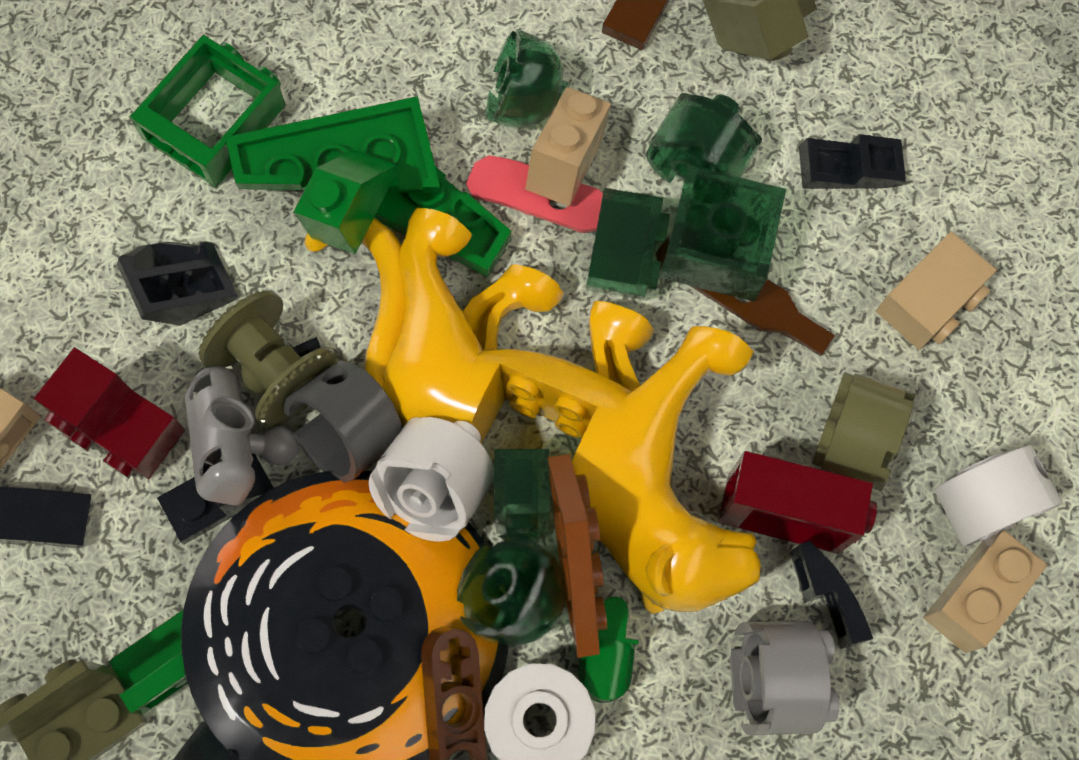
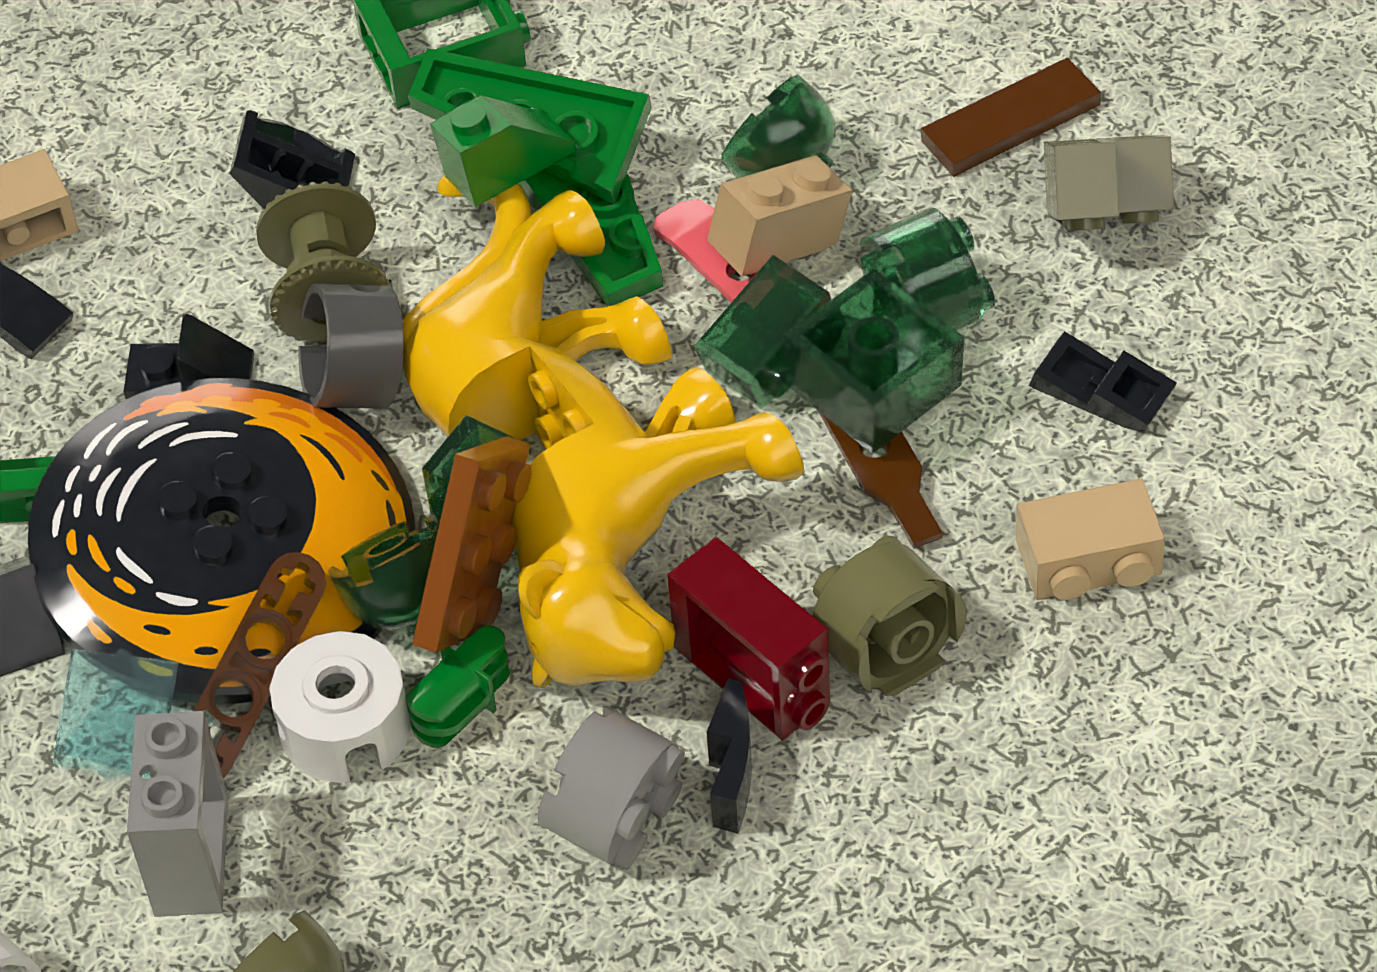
camera: 40 degrees right, 20 degrees down
dark red brick [33,347,186,480] -> none
light grey piece [185,366,299,505] -> none
white brick [368,417,495,542] -> none
tan brick [923,530,1048,653] -> none
white piece [934,445,1063,547] -> none

